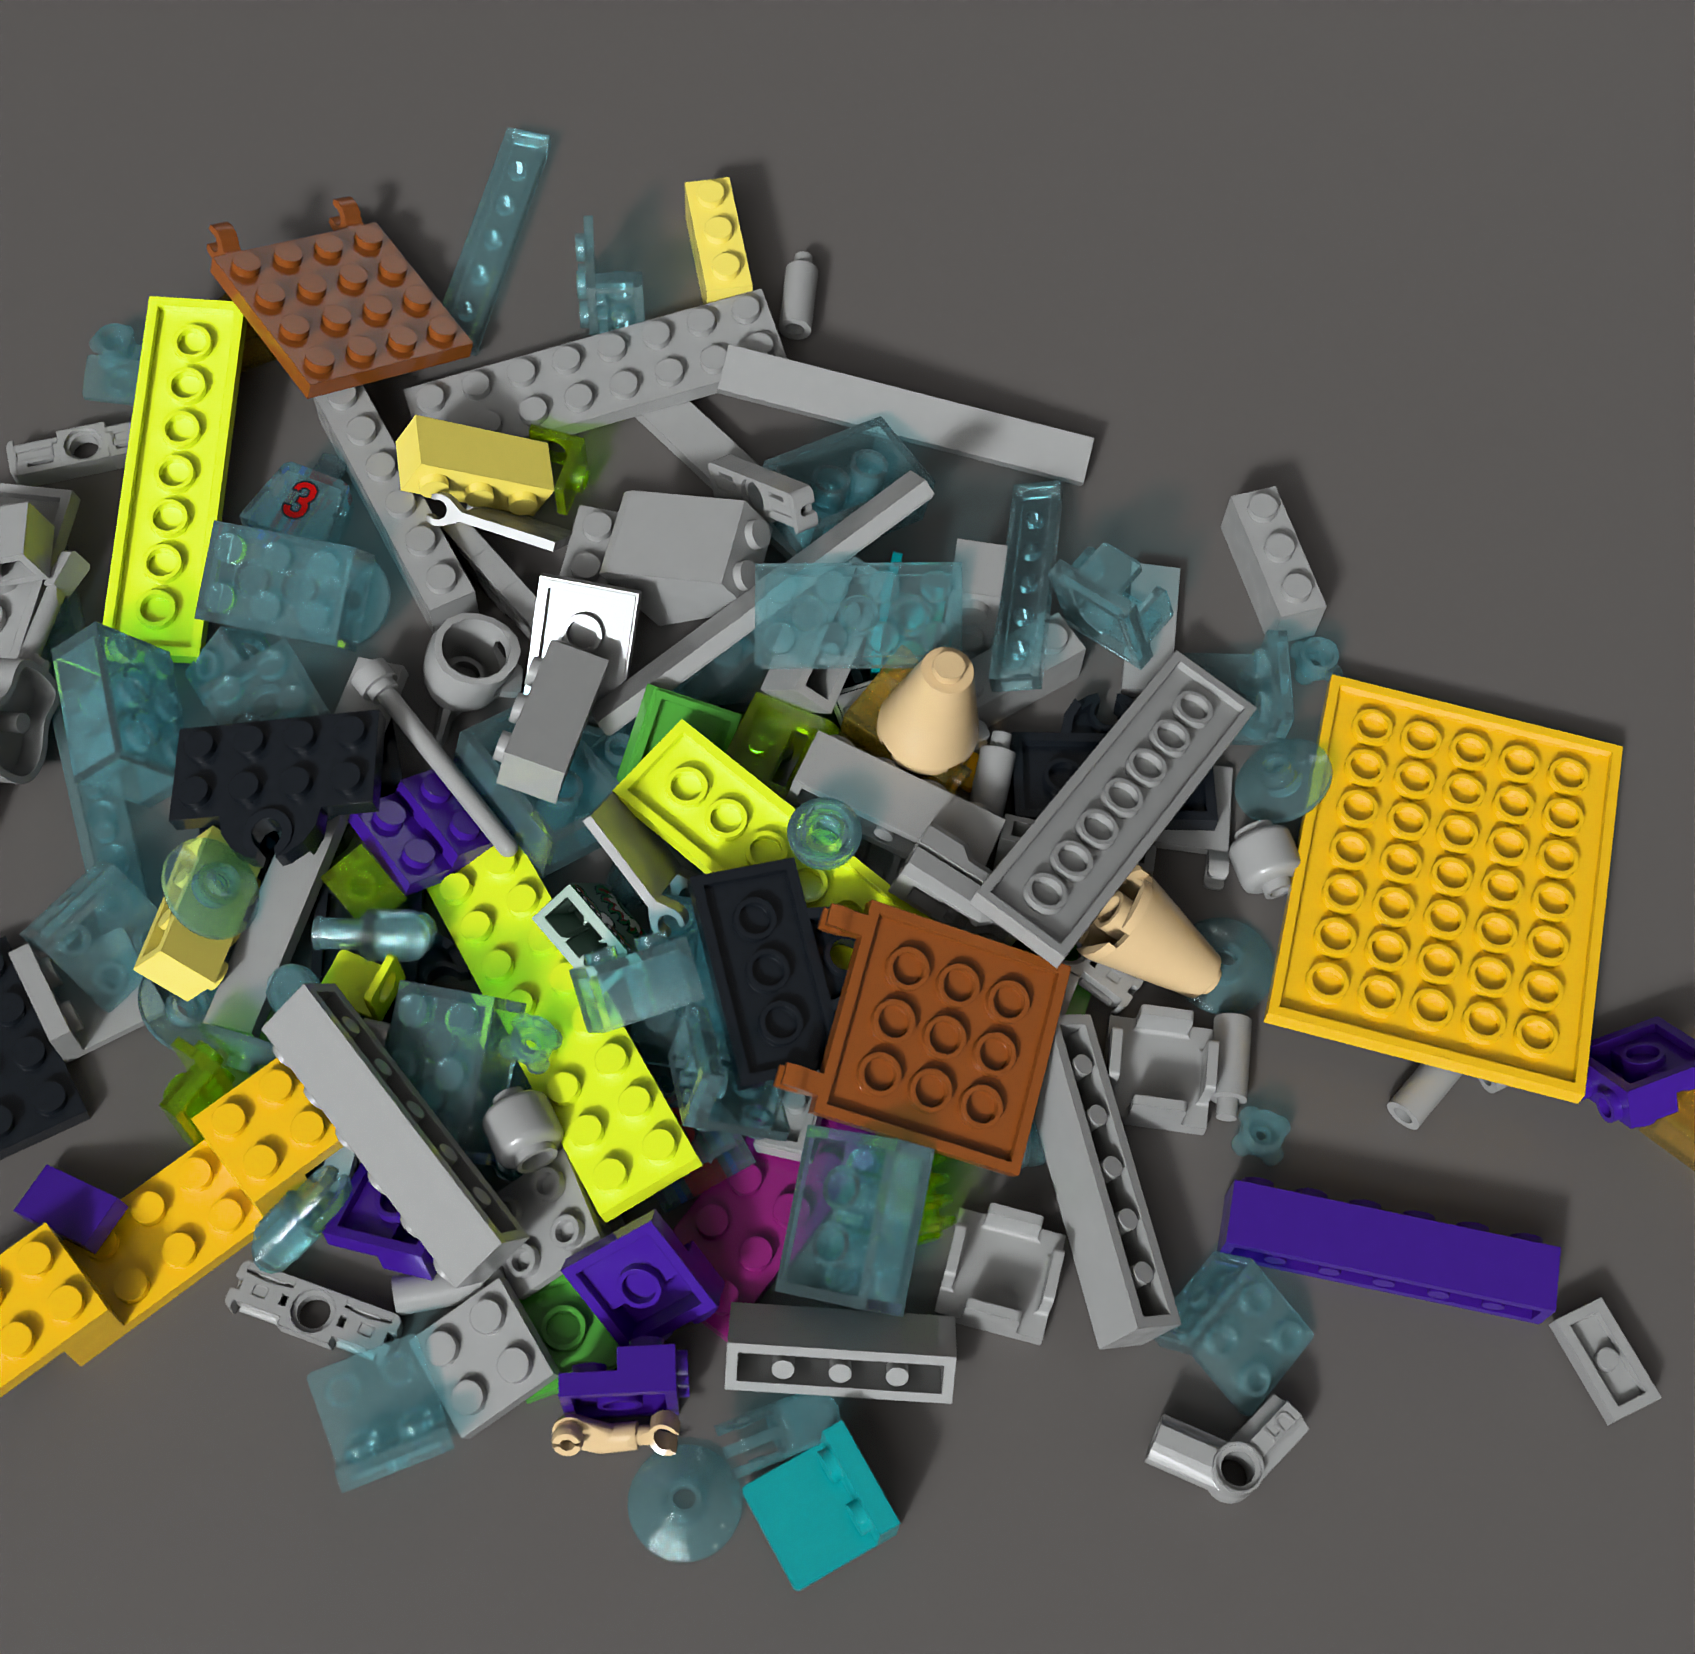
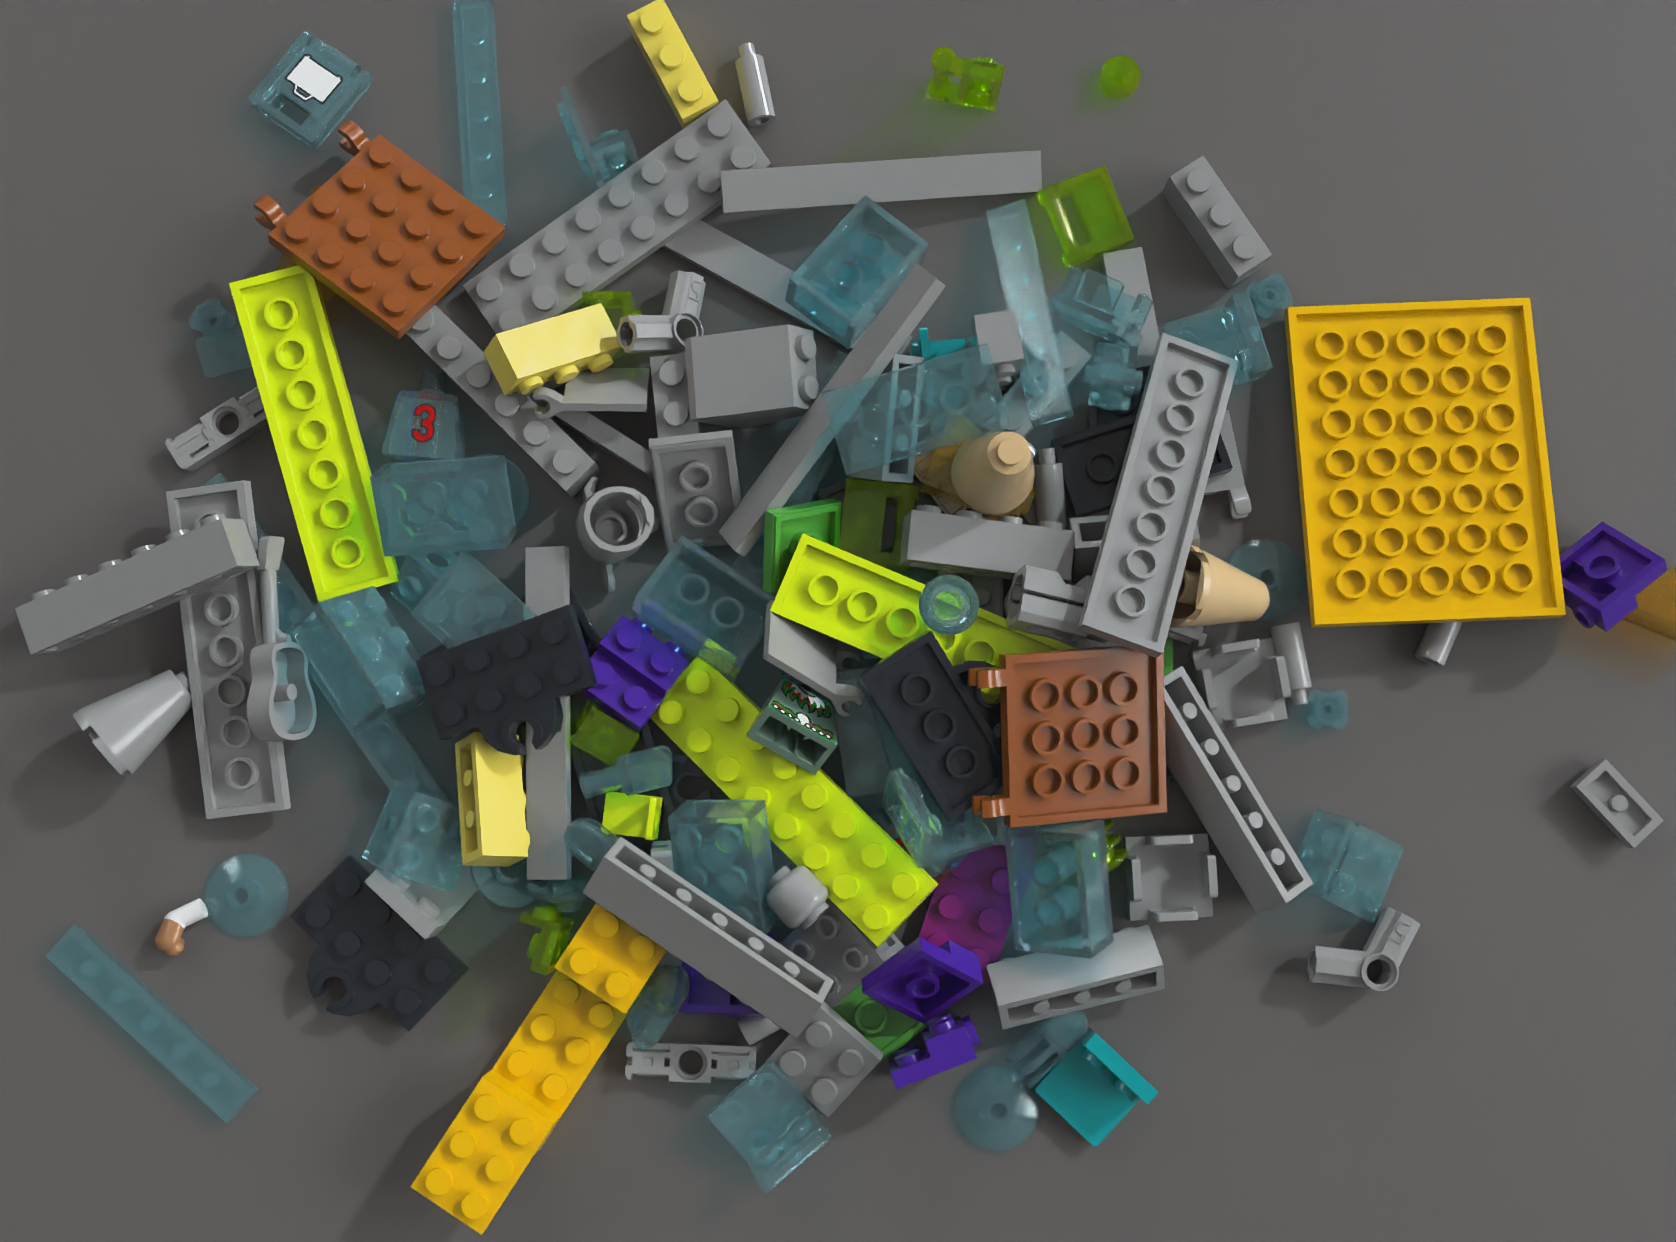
camera: 10 degrees left, 20 degrees up
dark purple tile [13,1164,128,1254] -> none
clear light blue dish [161,838,260,940] -> none
light grey piece [351,658,518,857] -> none
light grey brick [493,639,609,804] -> none
clear light blue plate [498,1013,562,1074] -> none
tan arm [551,1410,680,1456] -> none
clear light blue brick [569,929,705,1033] -> none
light grey piece [708,454,818,535] -> none
dark purple brick [1216,1177,1561,1325] -> none
light grey head [1228,819,1301,899] -> none
clear light blue dish [1235,738,1333,824] -> none
none -> clear light blue container [248,30,374,151]
none -> light grey piece [616,270,706,355]
none -> clear neon green plate [928,46,1005,111]
none -> clear neon green plate [1036,165,1135,268]
none -> clear light blue brick [1082,342,1143,411]
none -> clear neon green tile [1099,55,1141,100]

